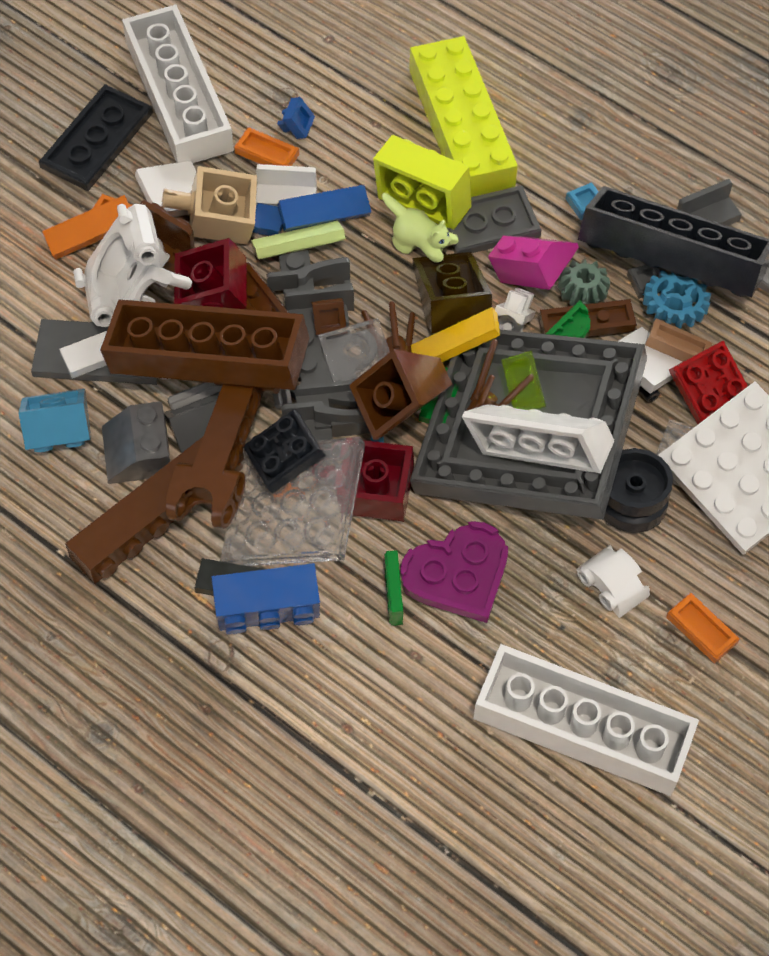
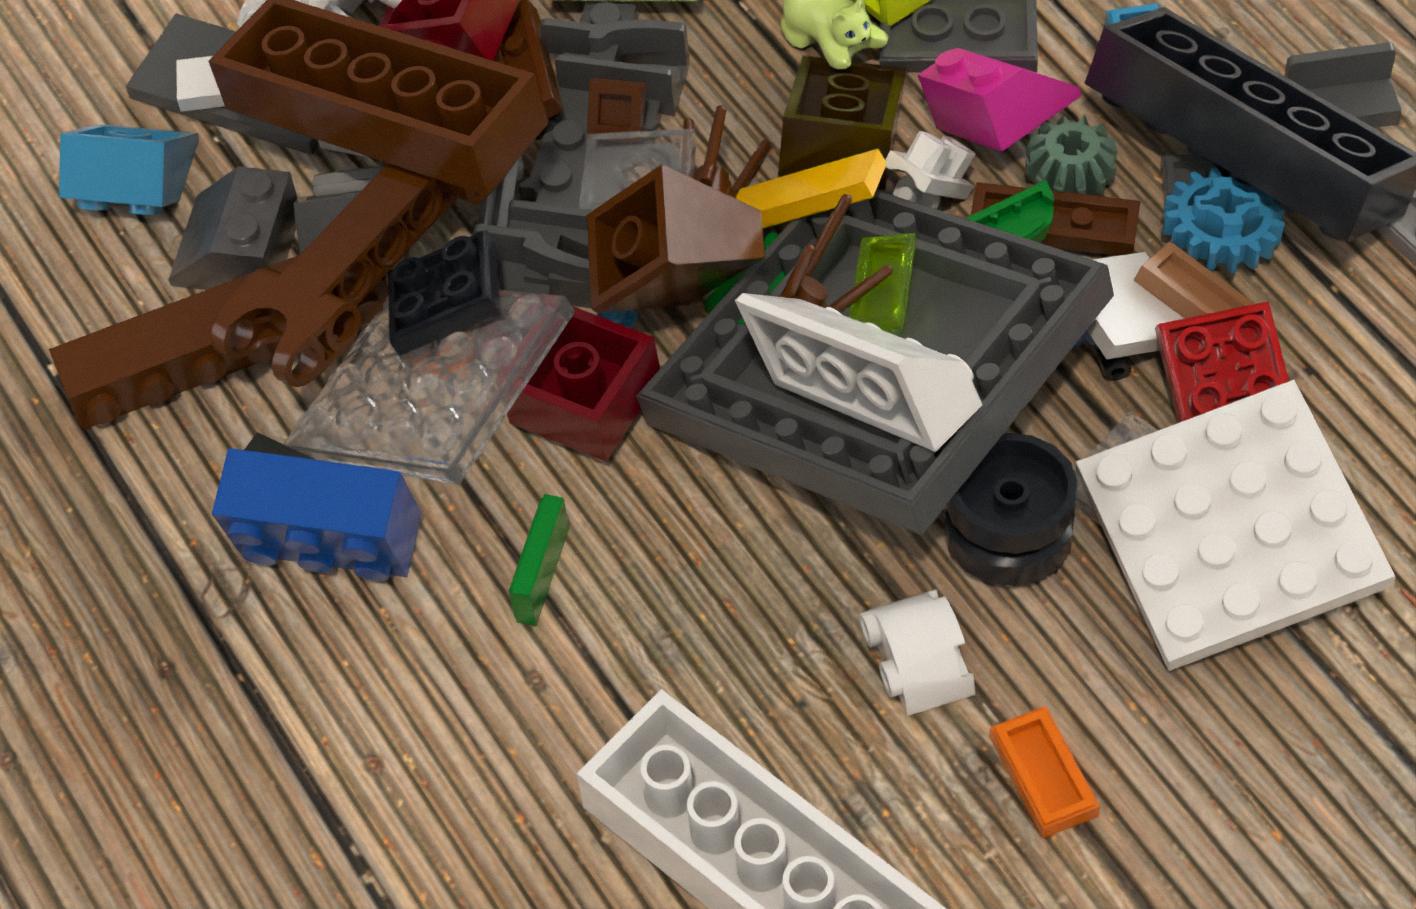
camera: 25 degrees right, 5 degrees down
magenta plate [400,521,508,623] -> none

